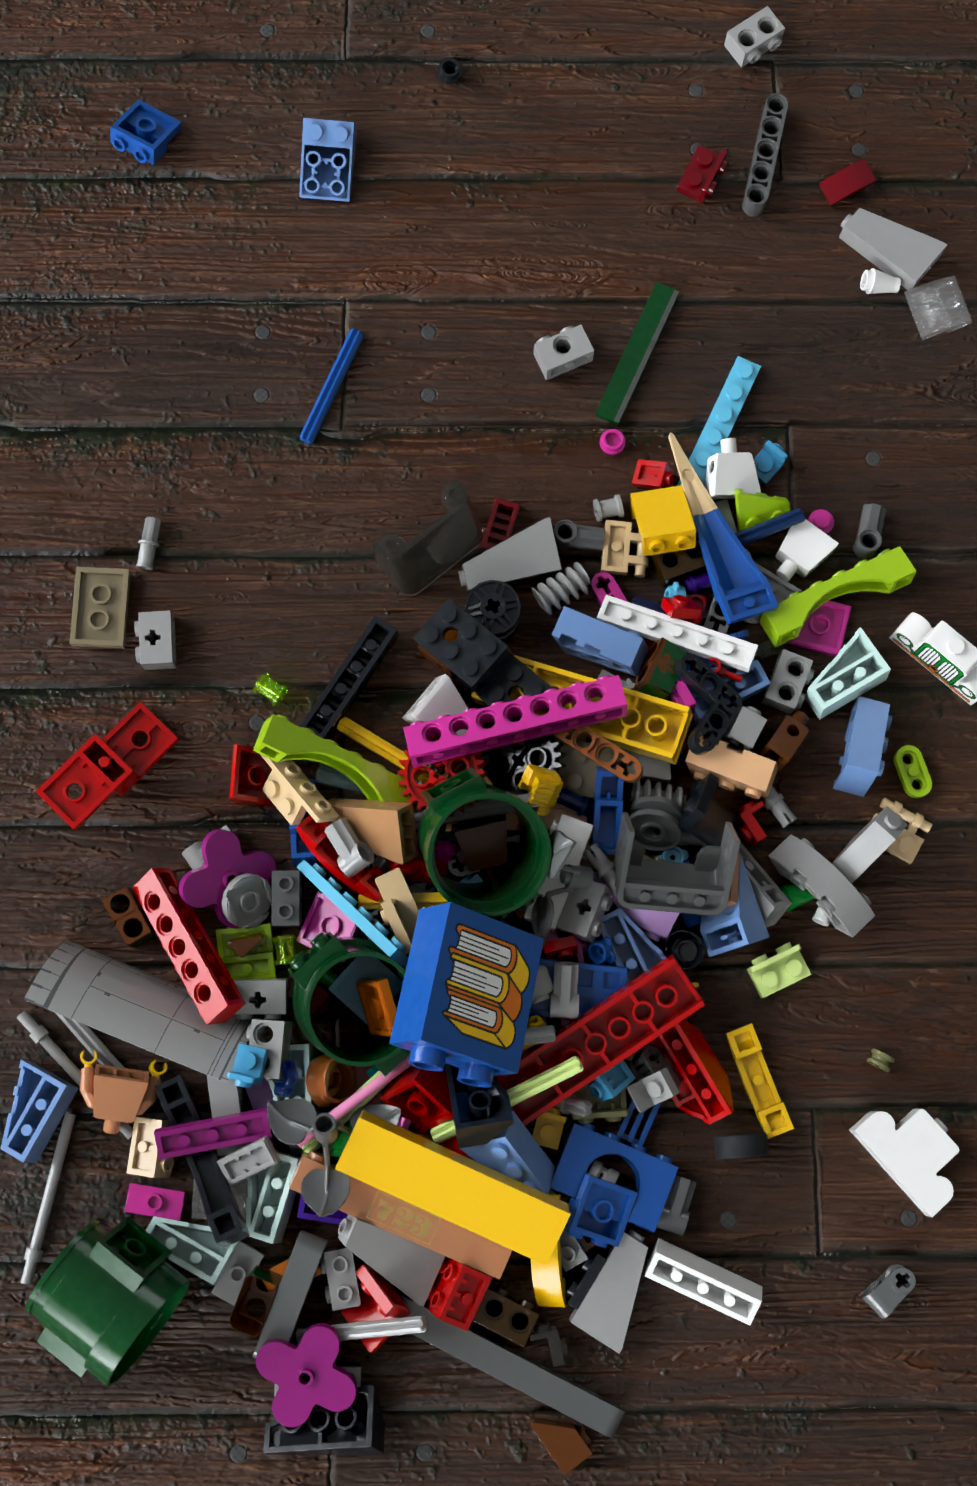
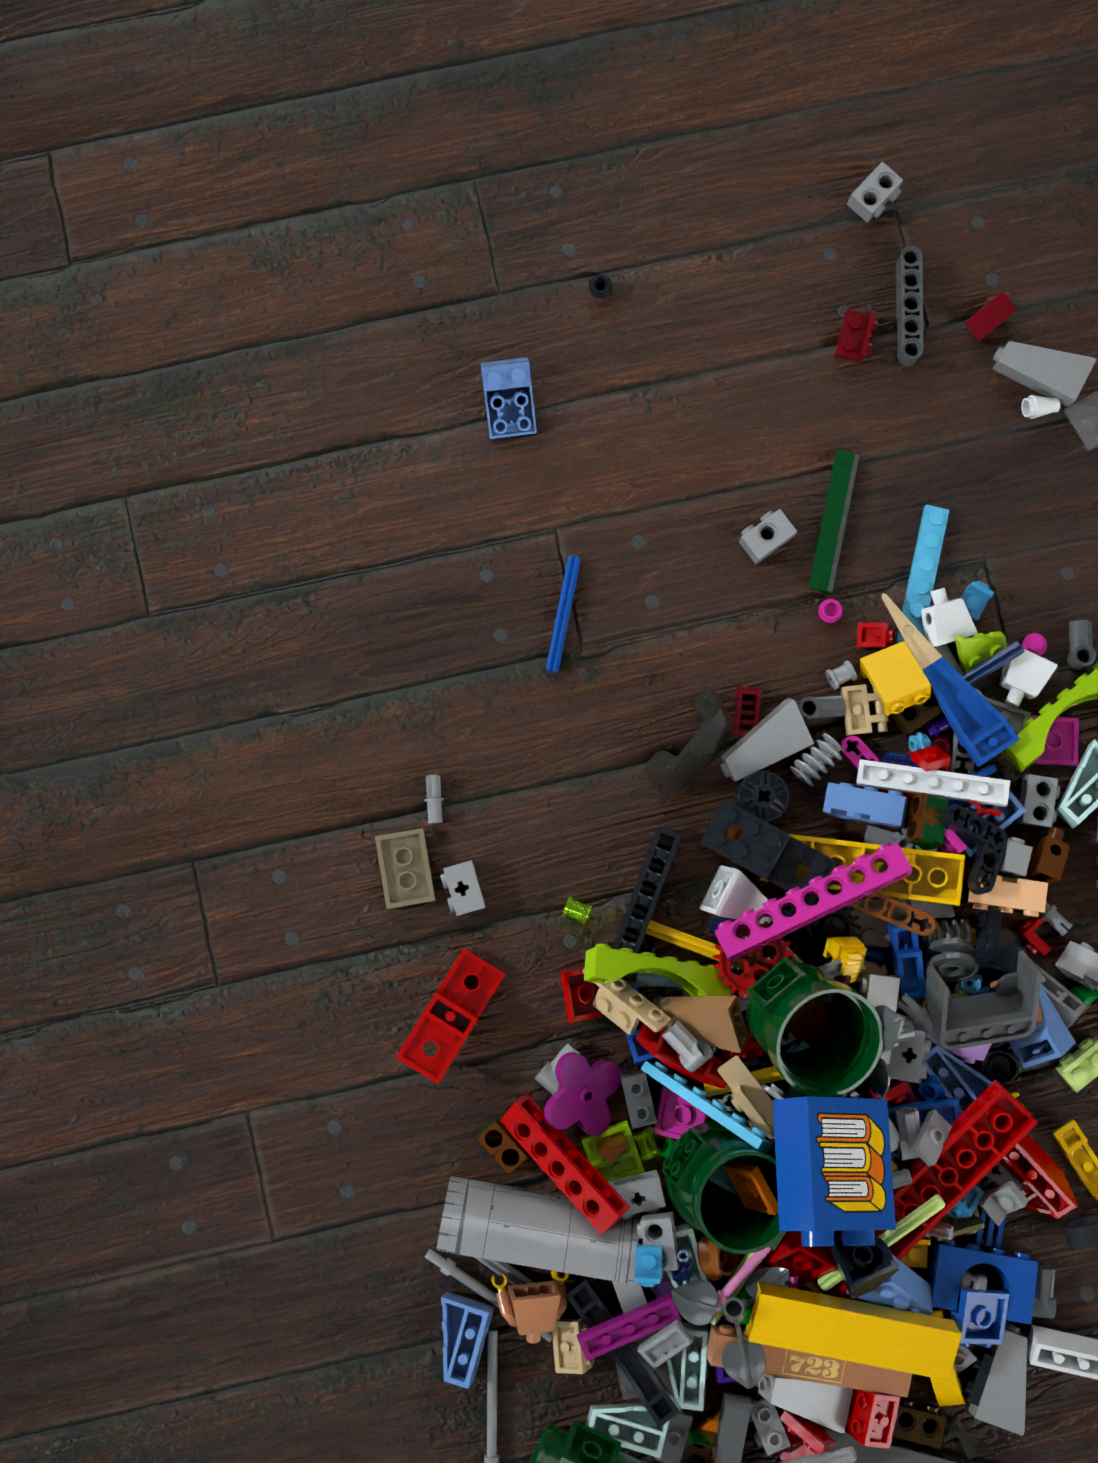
camera: 10 degrees left, 5 degrees up
blue plate [110,99,182,165] -> none
dark pink plate [124,1183,186,1221] -> none
light grey tile [222,873,272,929] -> none
none -> light grey plate [912,1109,952,1167]

